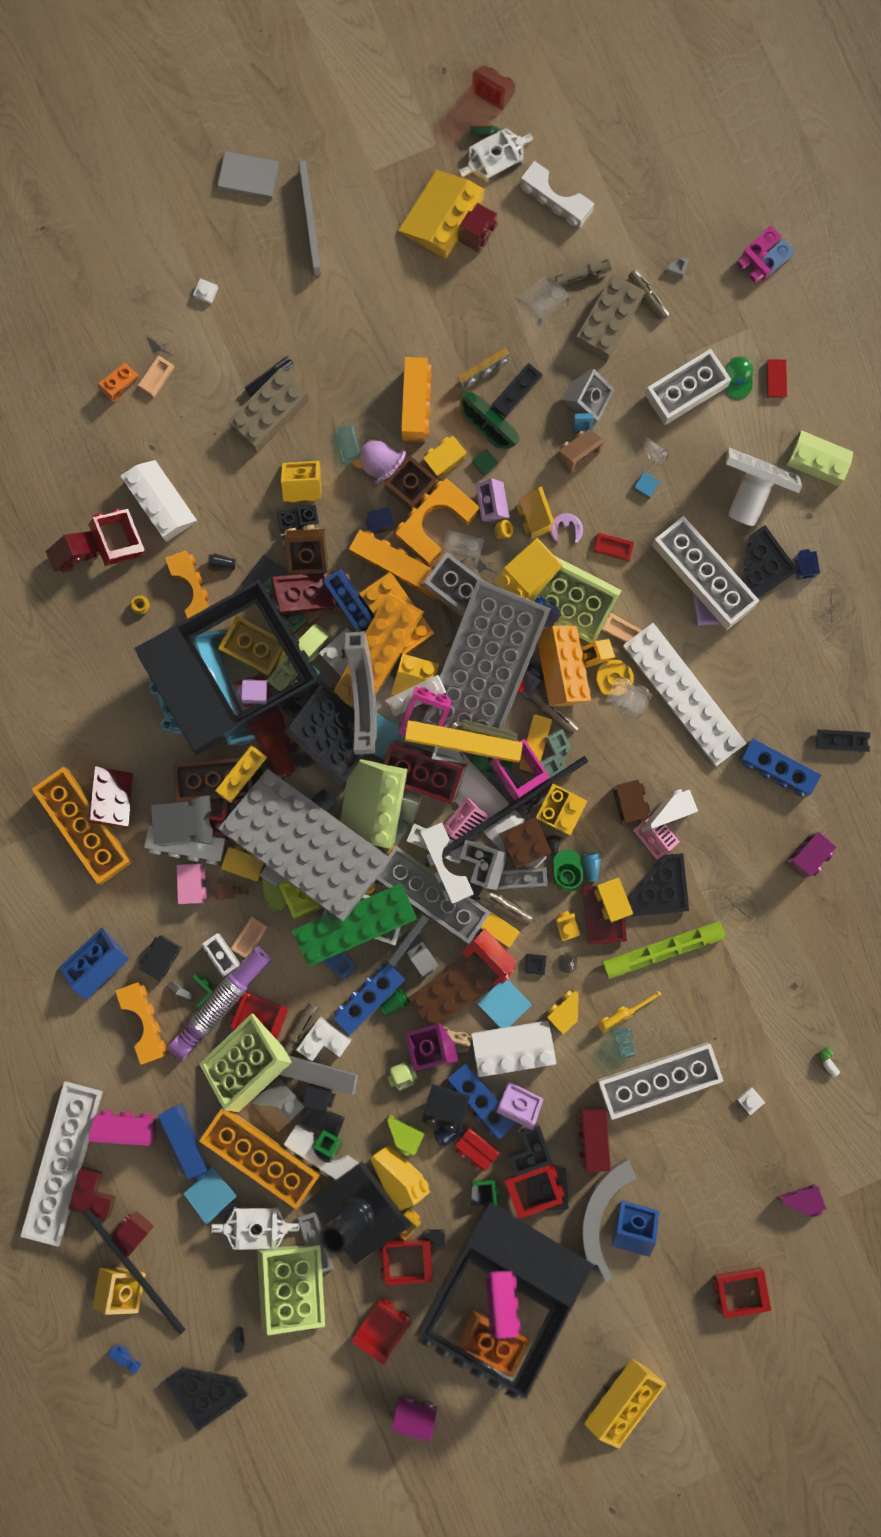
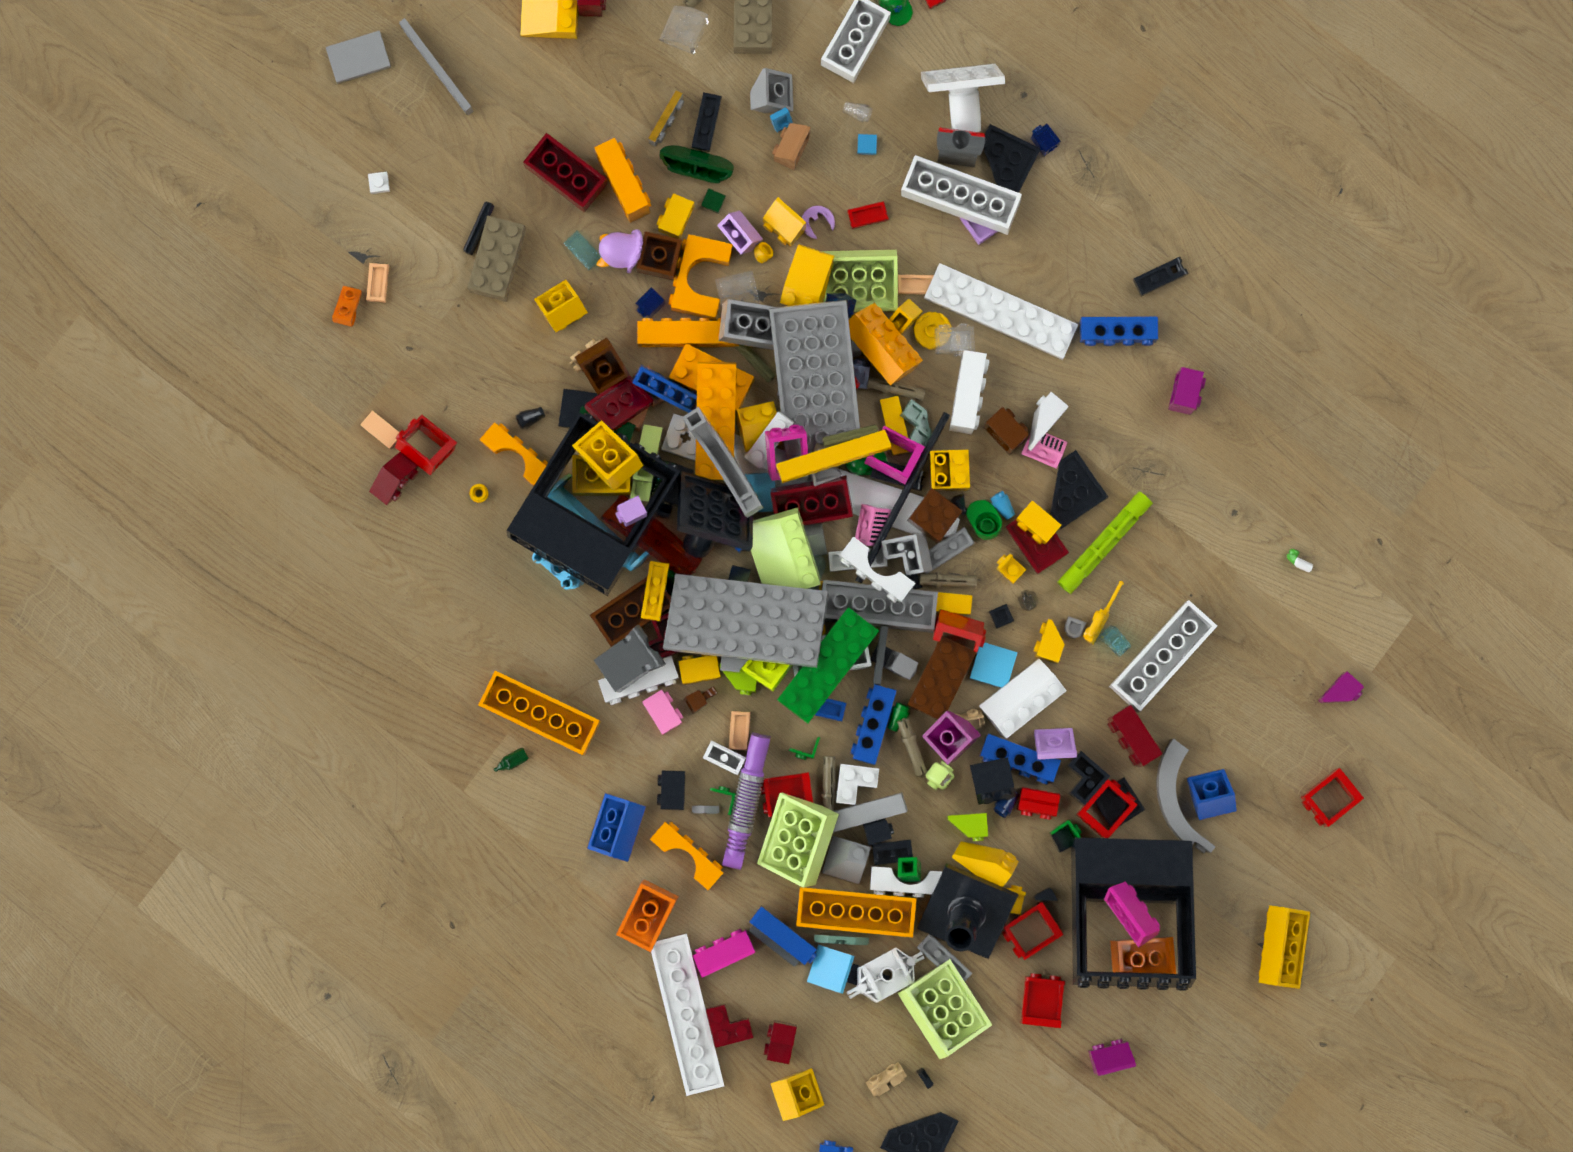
camera: 30 degrees left, 0 degrees up
black piece [82,1208,185,1335] -> none
plate [88,766,133,829] -> none
white slope [121,460,197,542] -> none
black slope [277,505,319,531] -> none
white plate [736,1087,765,1115] -> none
yellowish green slope [787,430,853,487] -> none
none -> light nougat tile [361,410,399,450]
none -> dark green piece [494,748,529,772]
none -> dark red brick [523,133,608,213]
none -> yellow slope [572,420,643,491]
none -> orange slope [616,879,679,952]
none -> green bracket [789,737,820,760]
none -> sand green tile [814,934,869,945]
none -> tan hinge [865,1062,907,1097]
none -> dark tan pin [897,718,927,776]
none -> dark grey piece [937,127,985,168]
none -> white brick [949,350,989,434]
none -> light grey tile [1064,616,1086,638]

